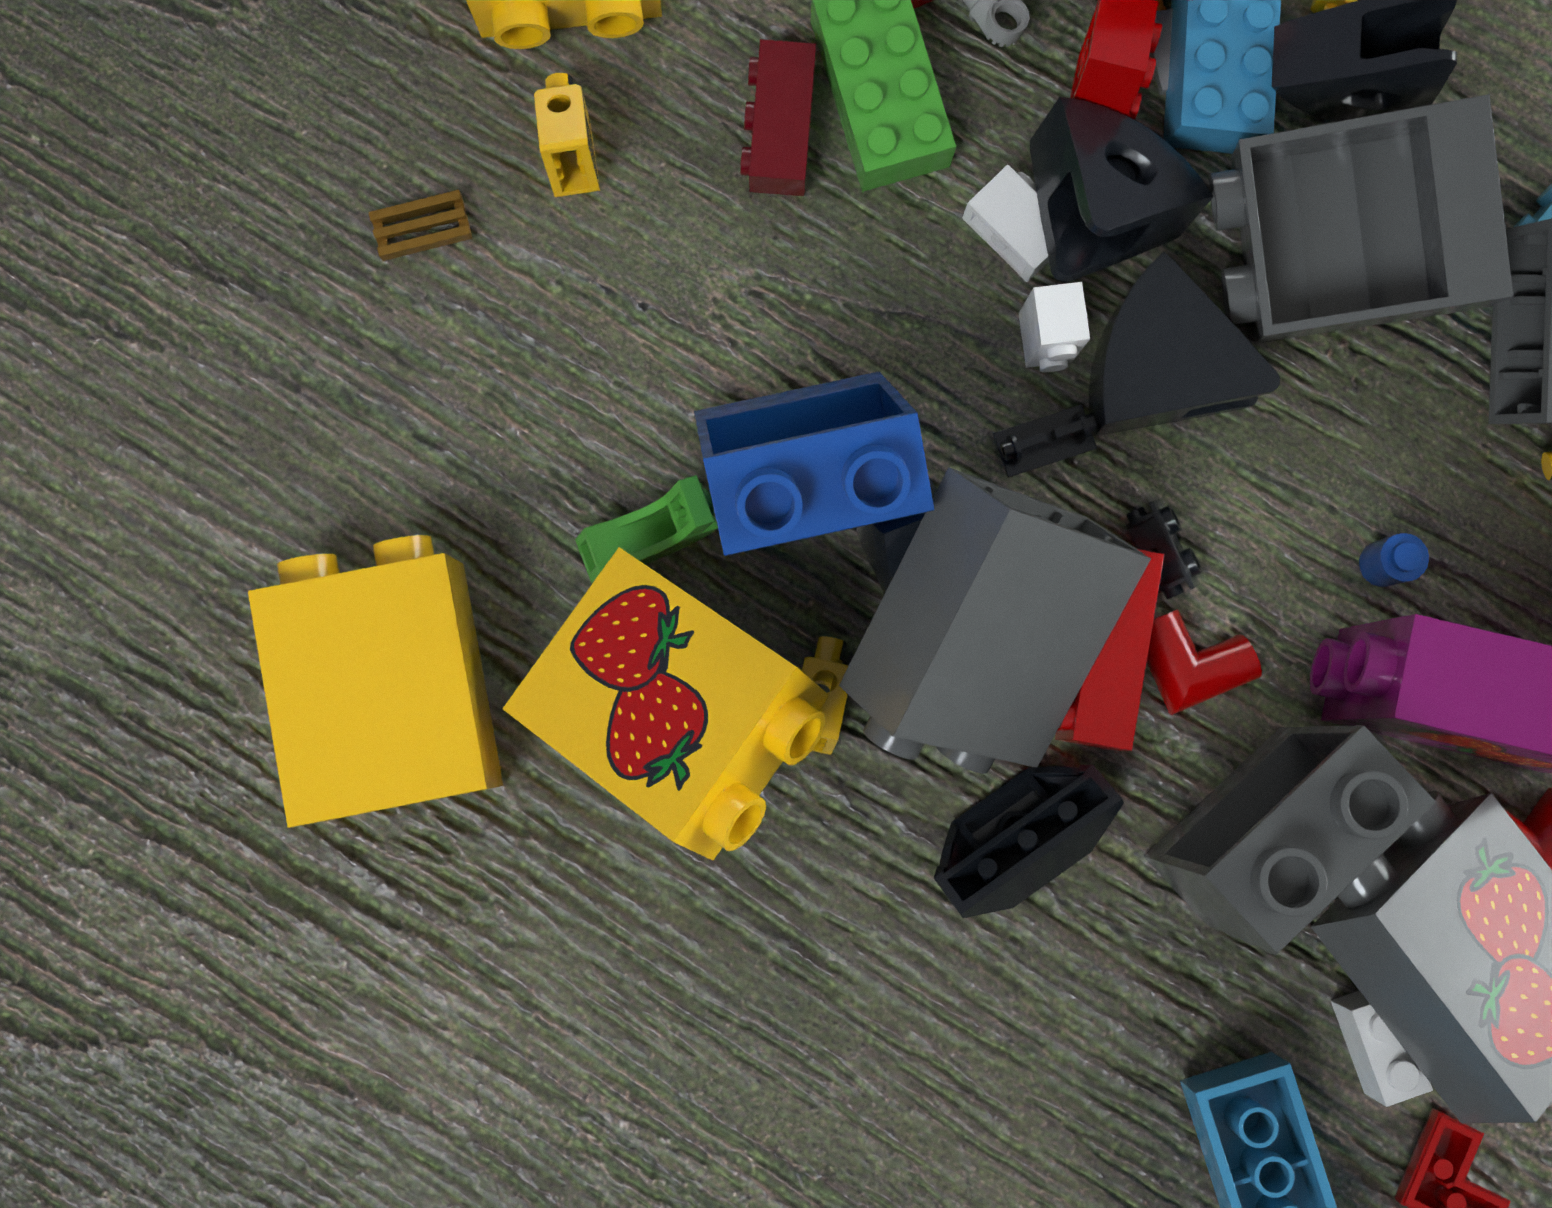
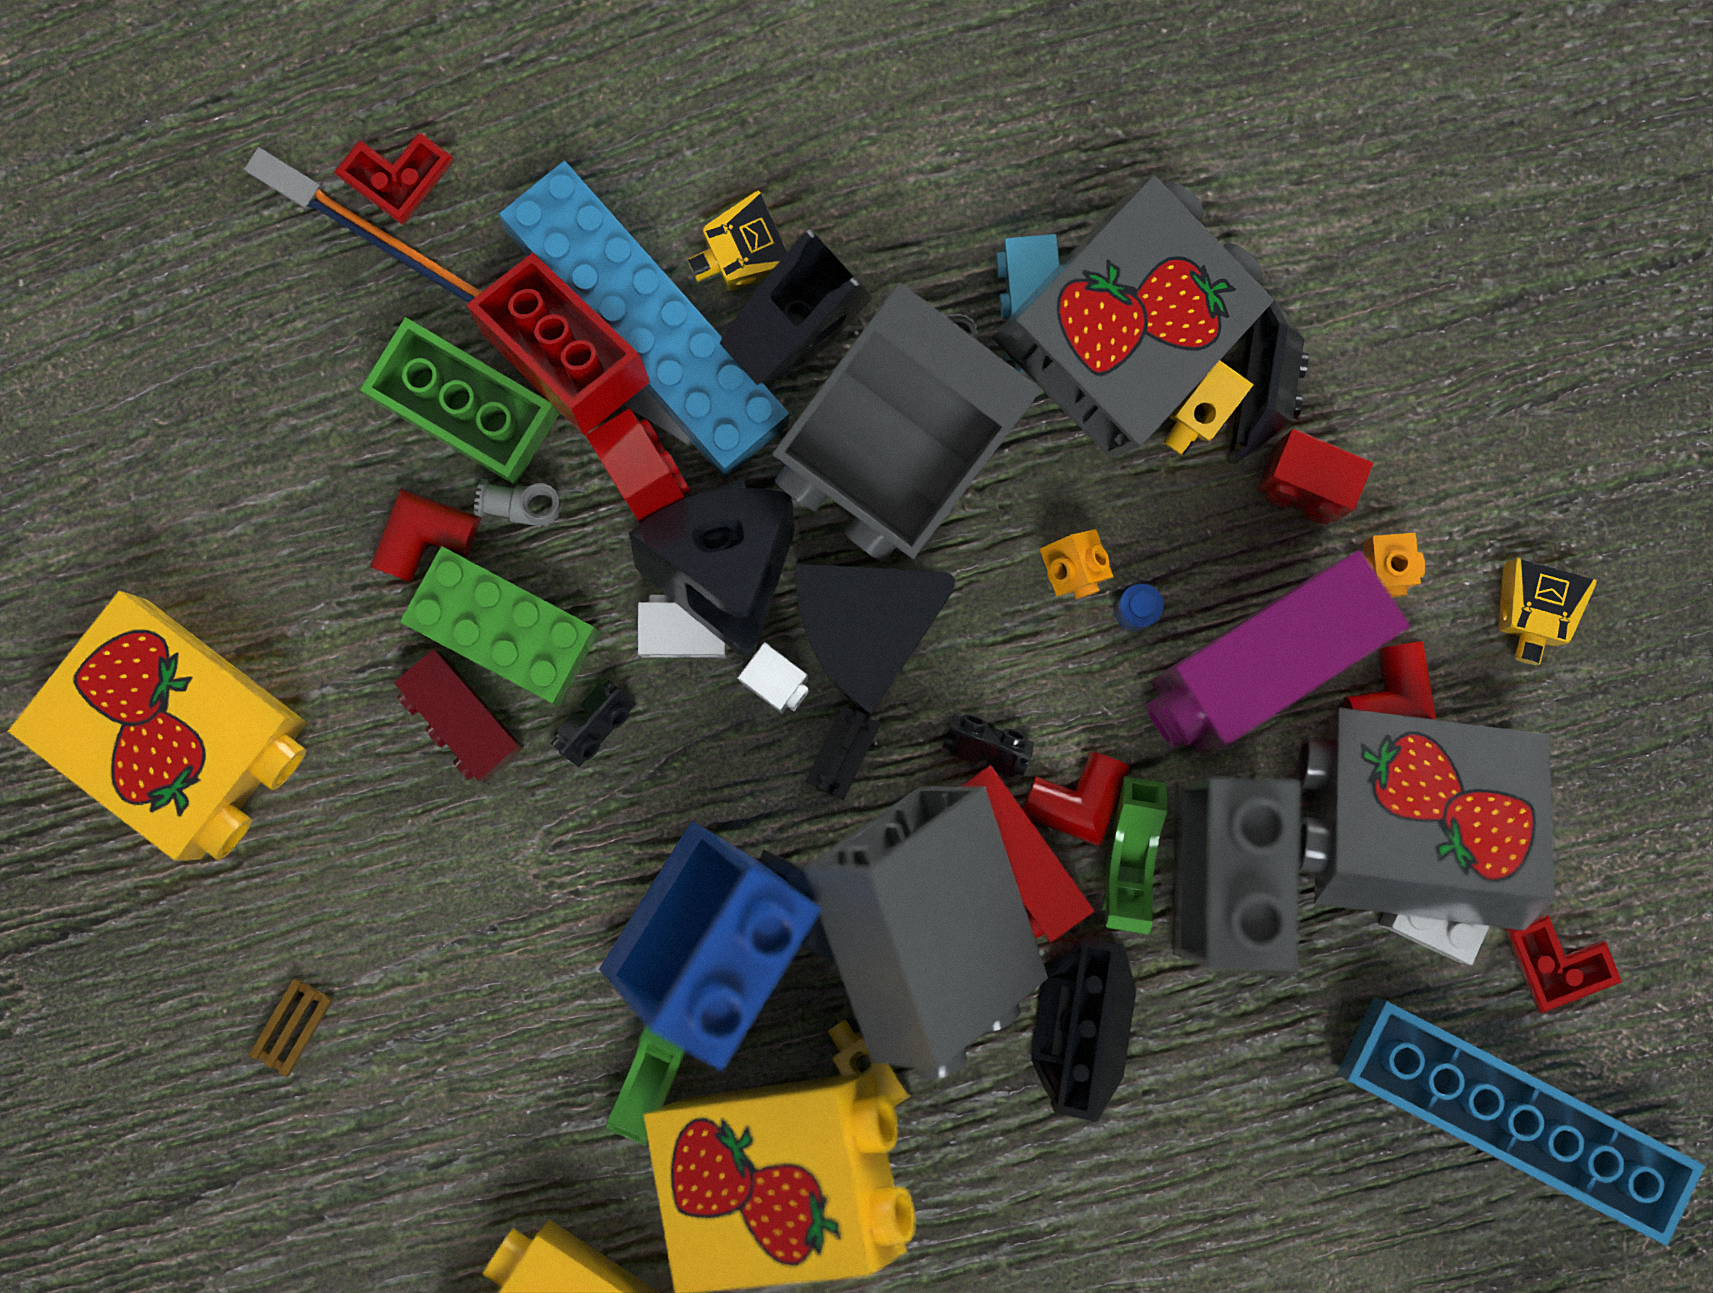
camera: 50 degrees left, 0 degrees up
yellow torso [534,73,600,197] -> none
none -> black hinge [551,679,636,767]
none -> light orange brick [1039,529,1113,599]
none -> bright green arch [1103,776,1167,935]

